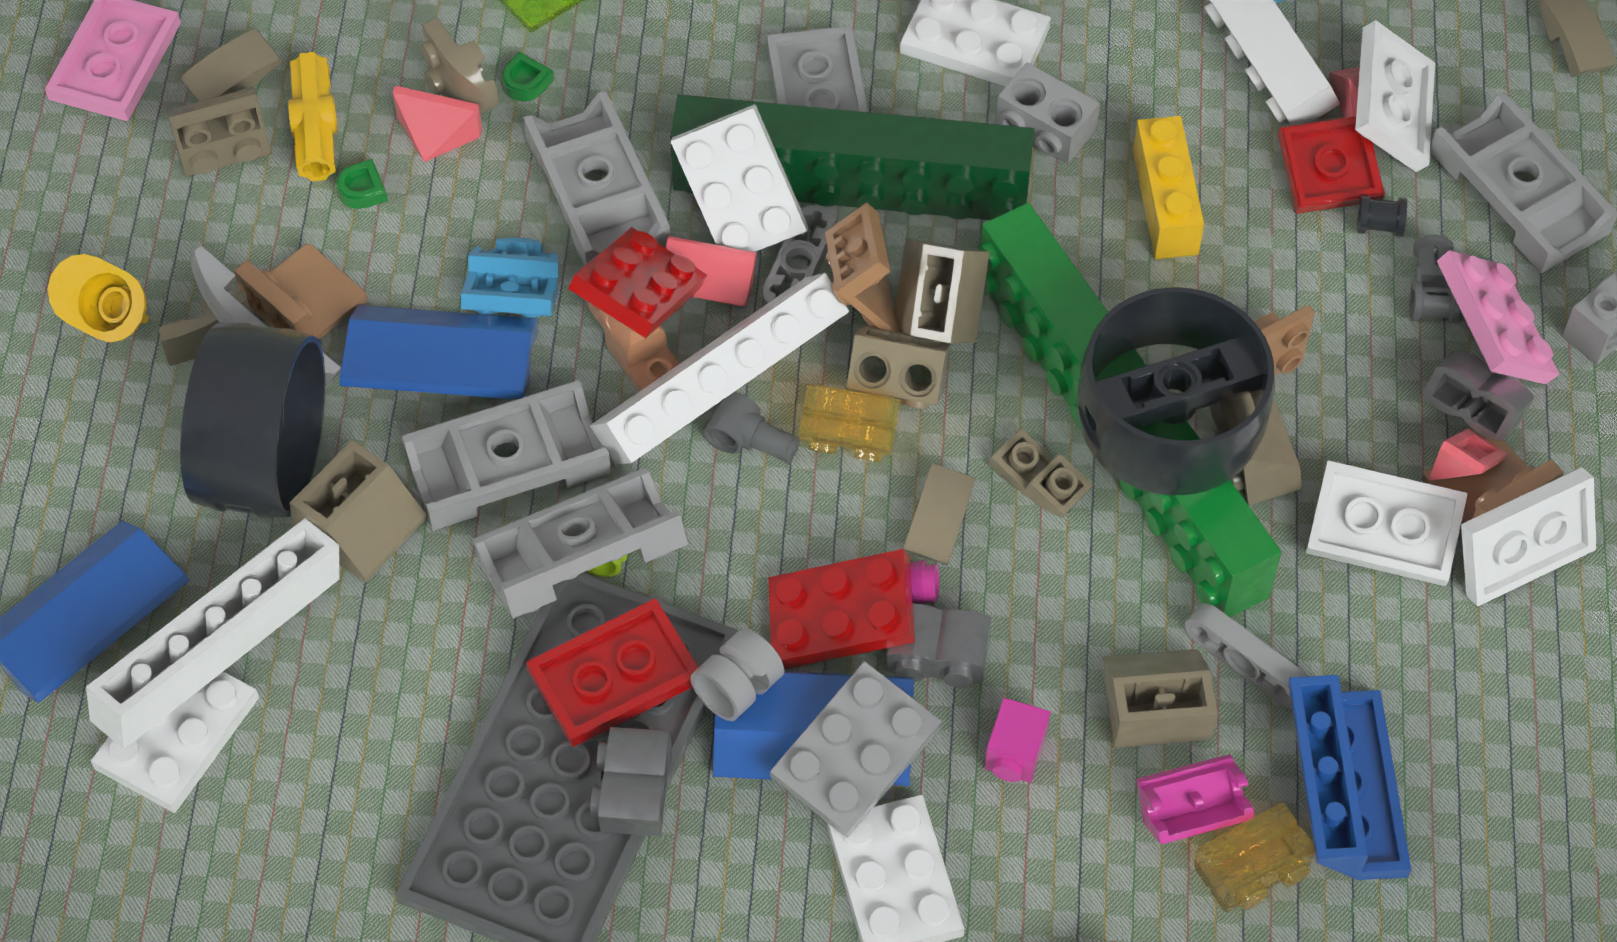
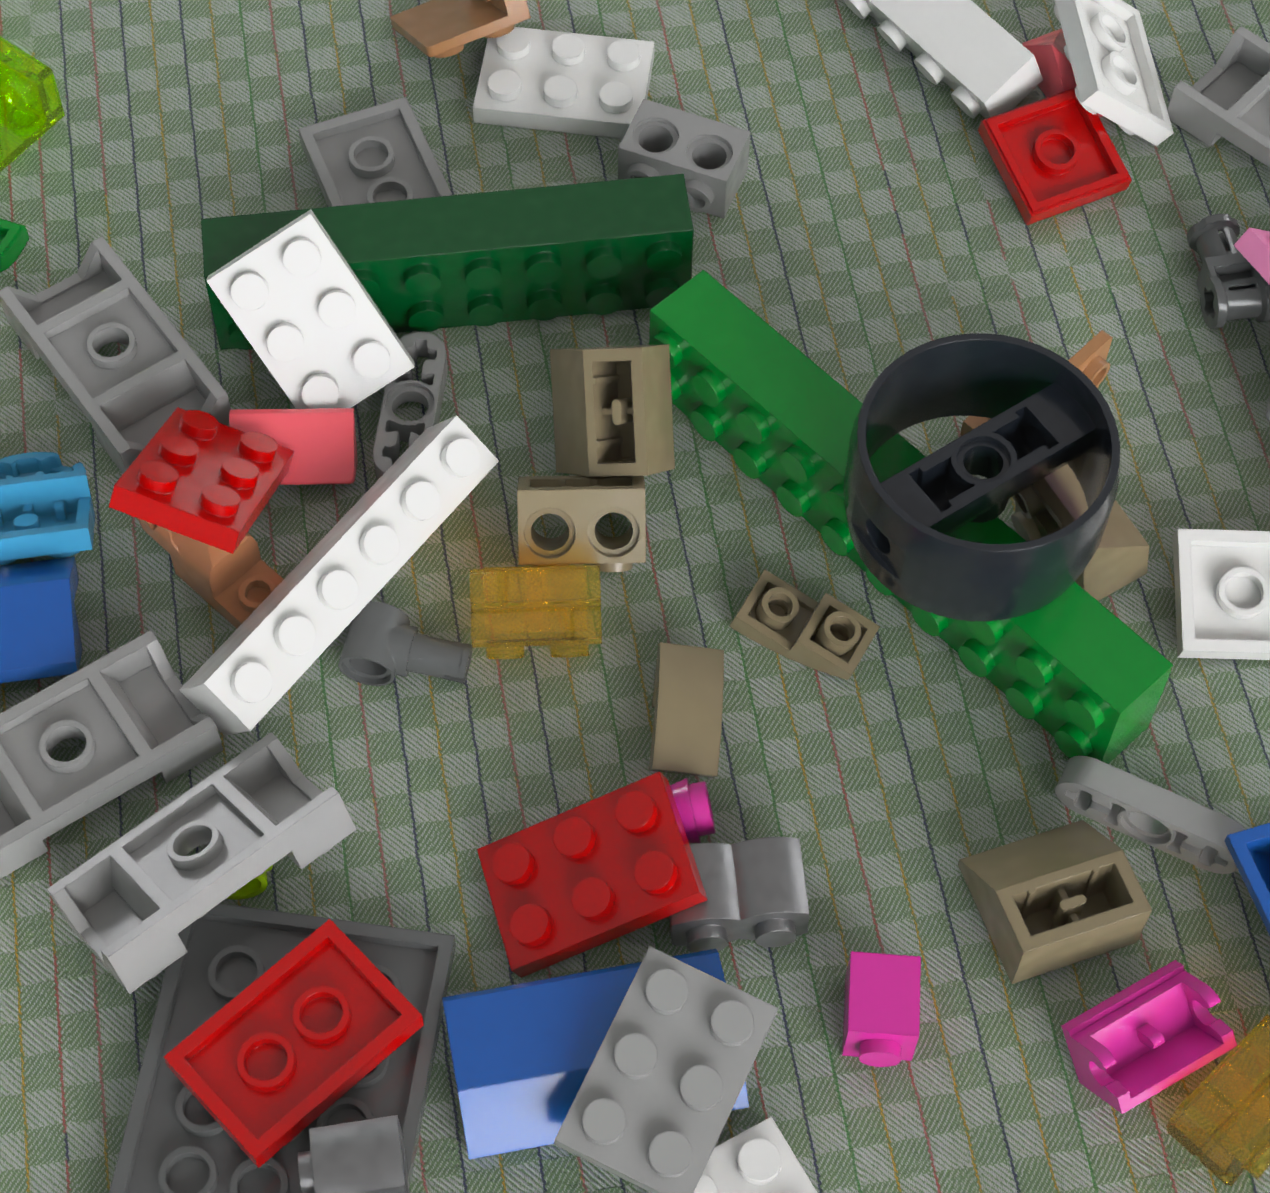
camera: 15 degrees left, 0 degrees up
light grey wheel [691,628,784,721] -> none
medium nougat bracket [825,203,900,332] -> none
yellow brick [1133,116,1204,259] -> none
black bush [1357,194,1407,237] -> none

